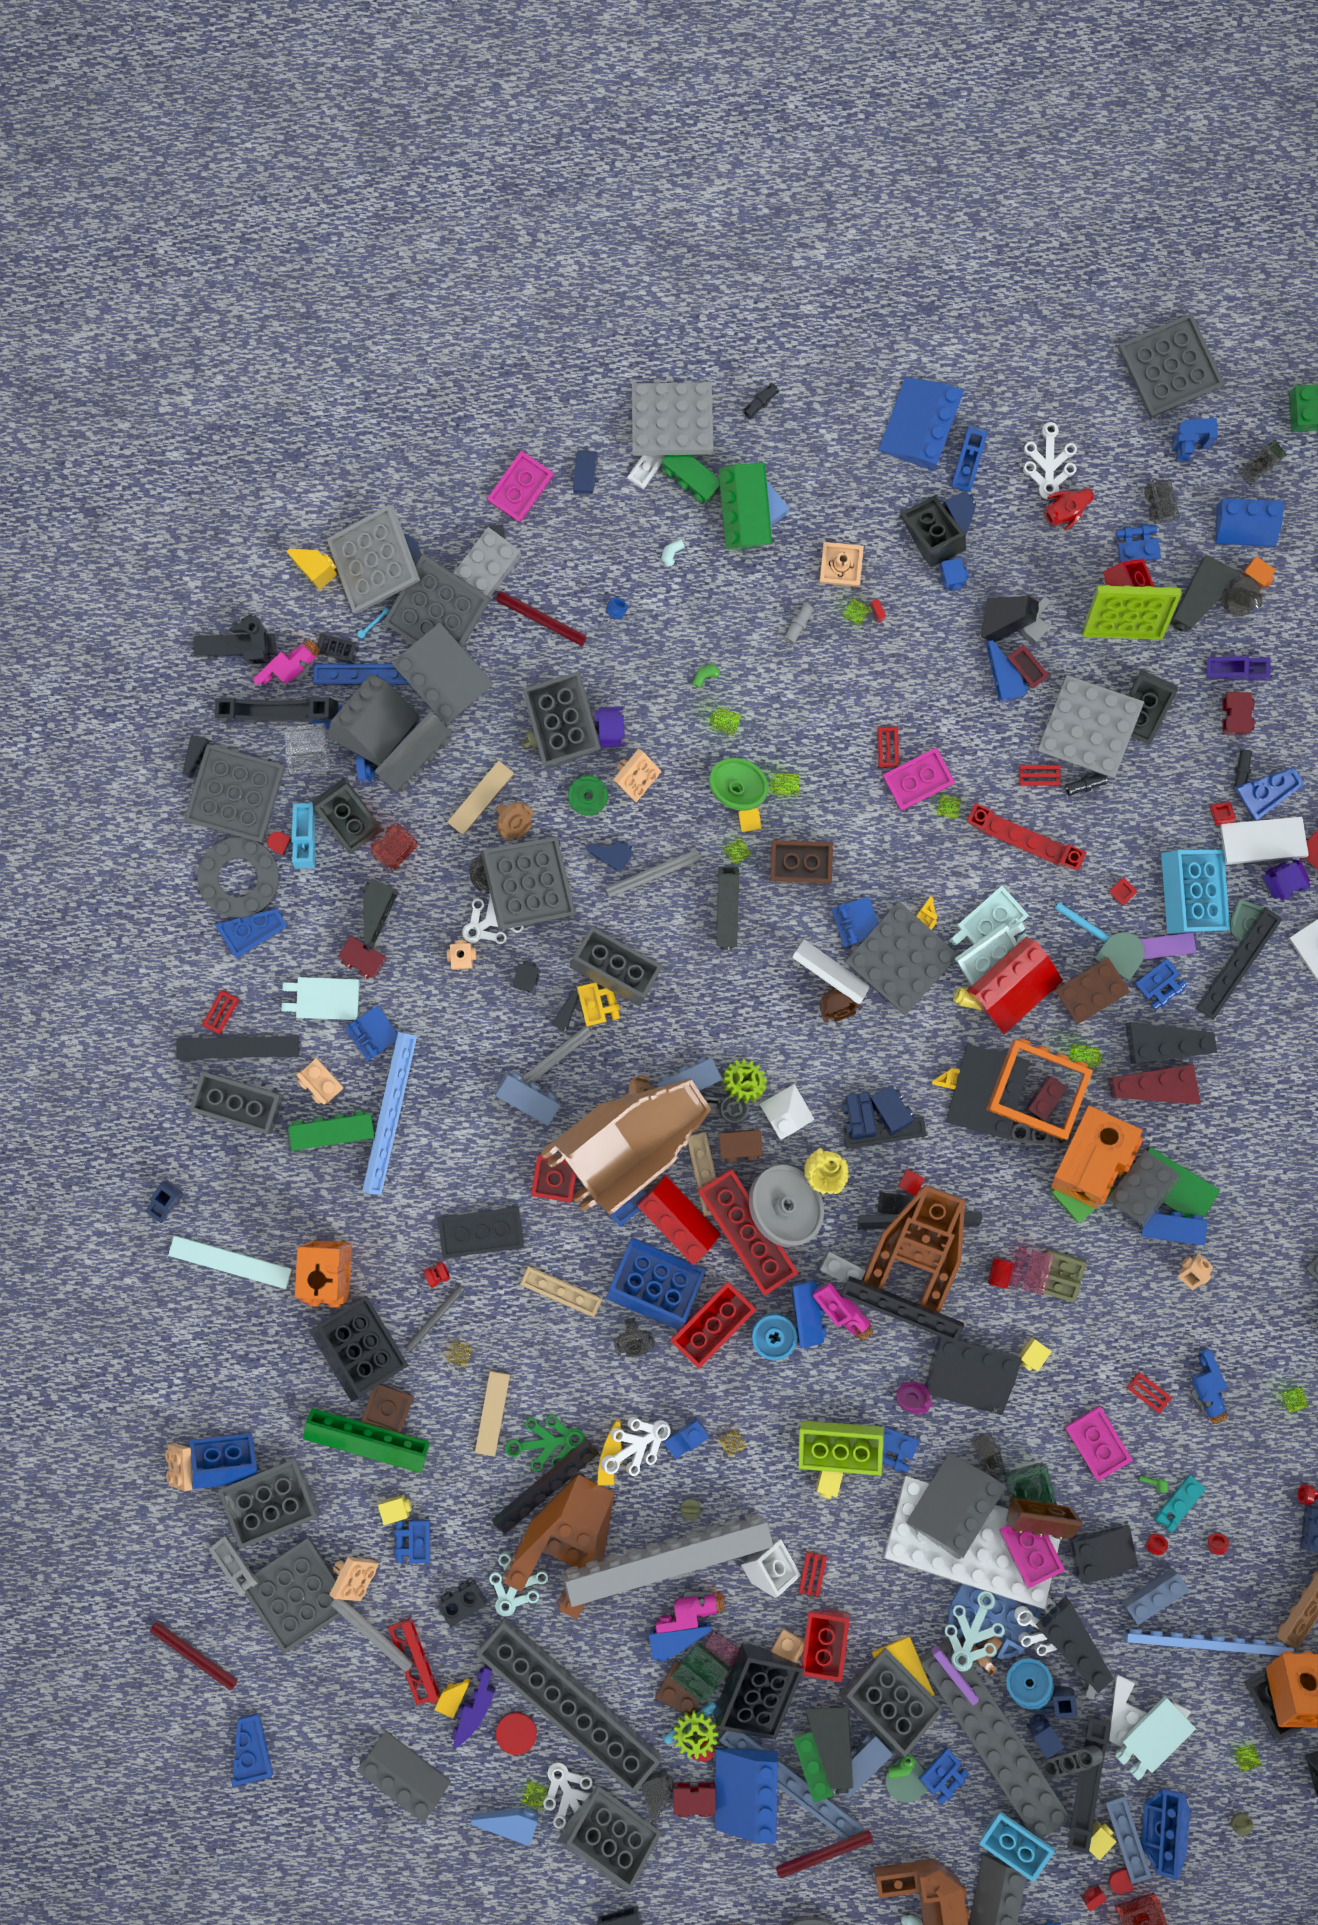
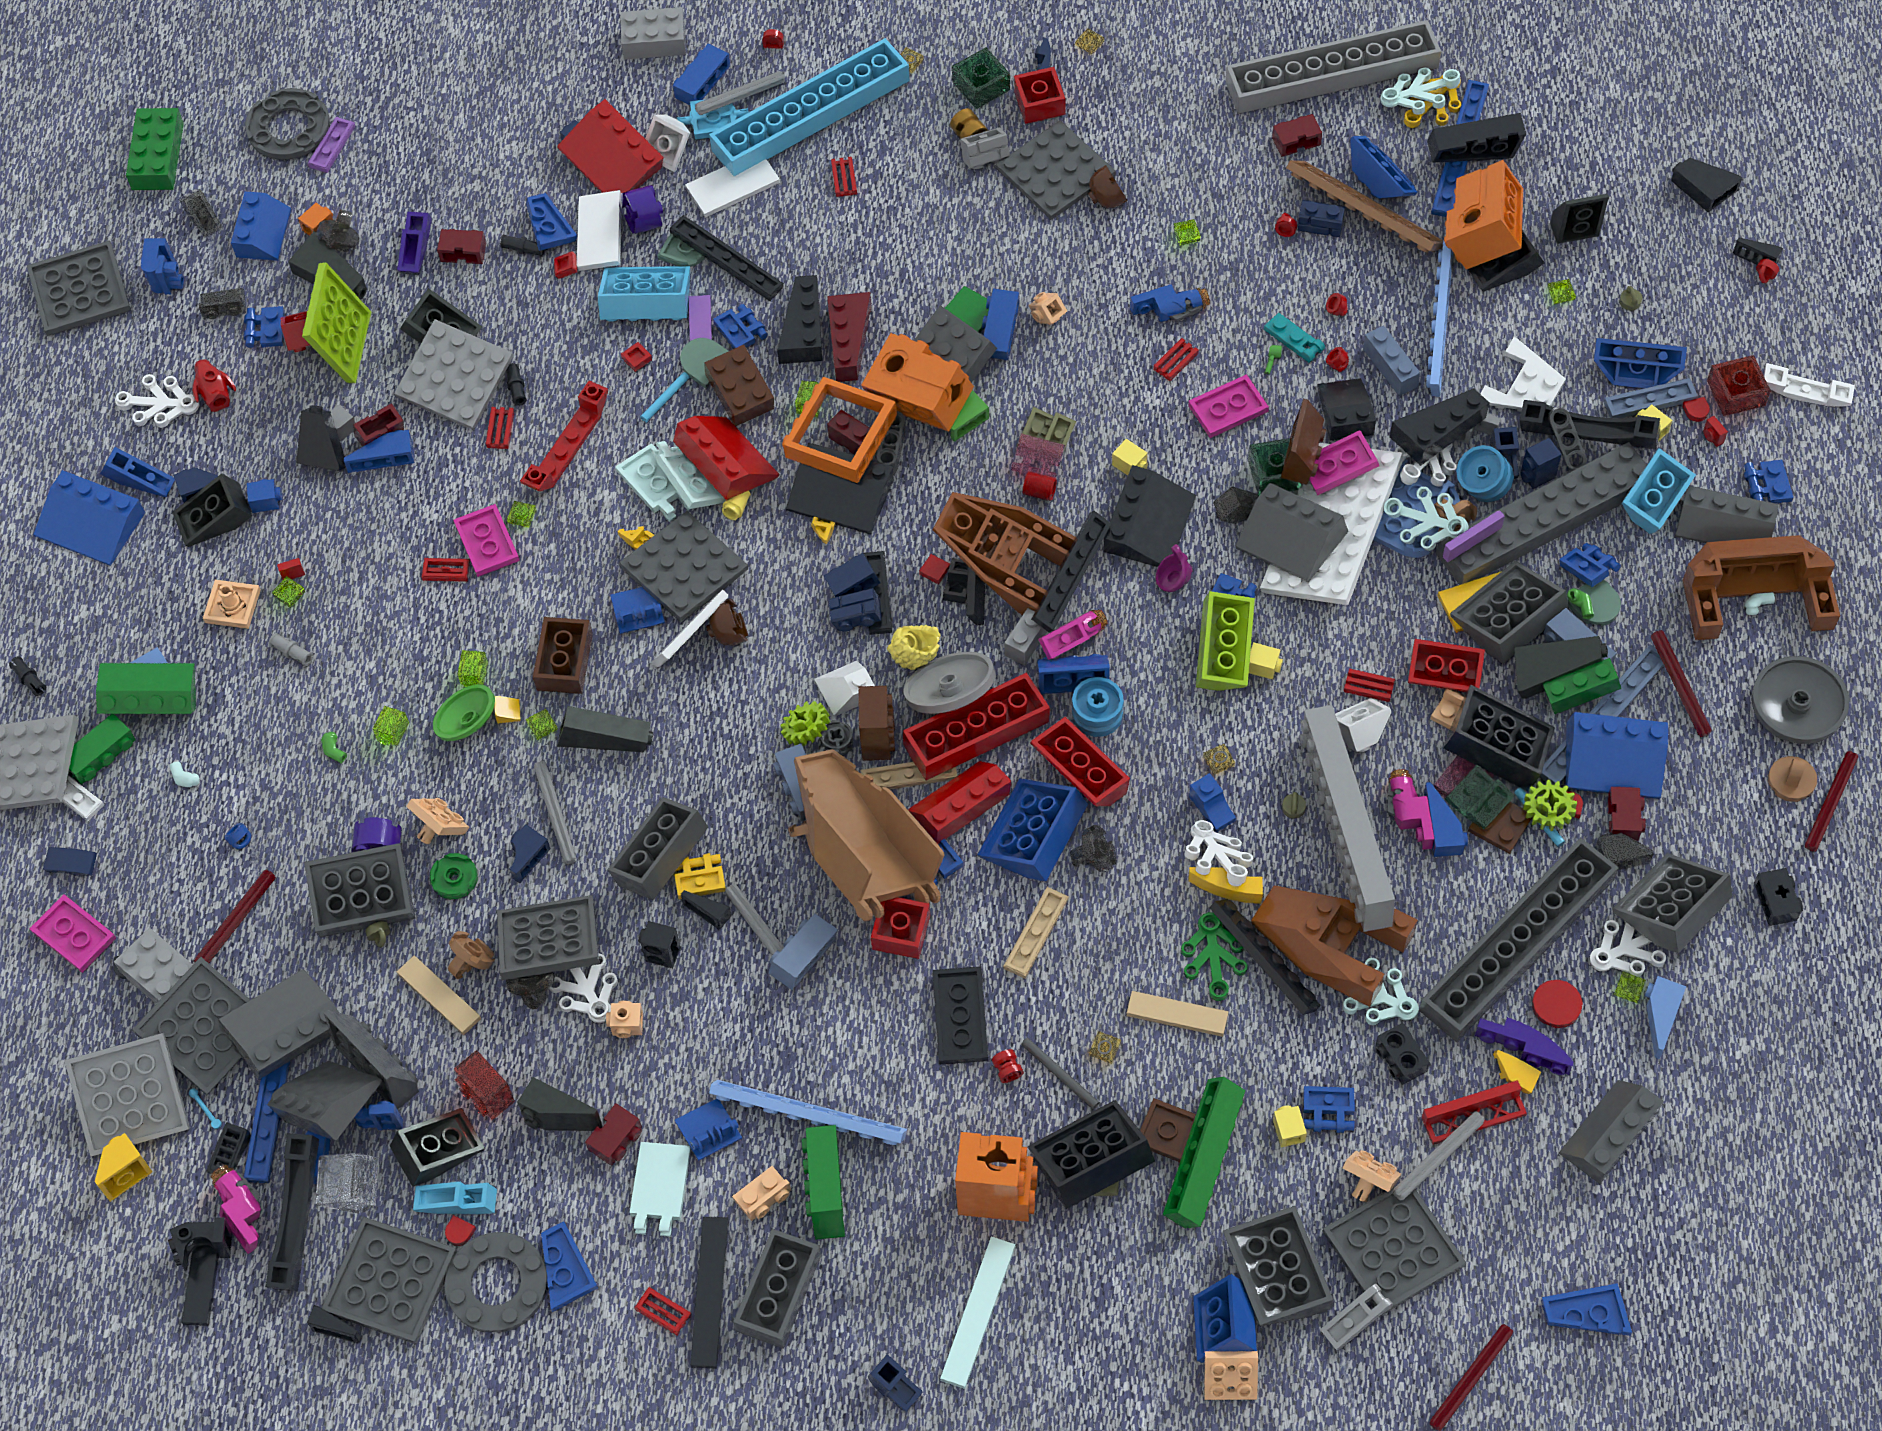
camera: 85 degrees left, 25 degrees down
light aqua tile [1115,1696,1196,1780] -> none

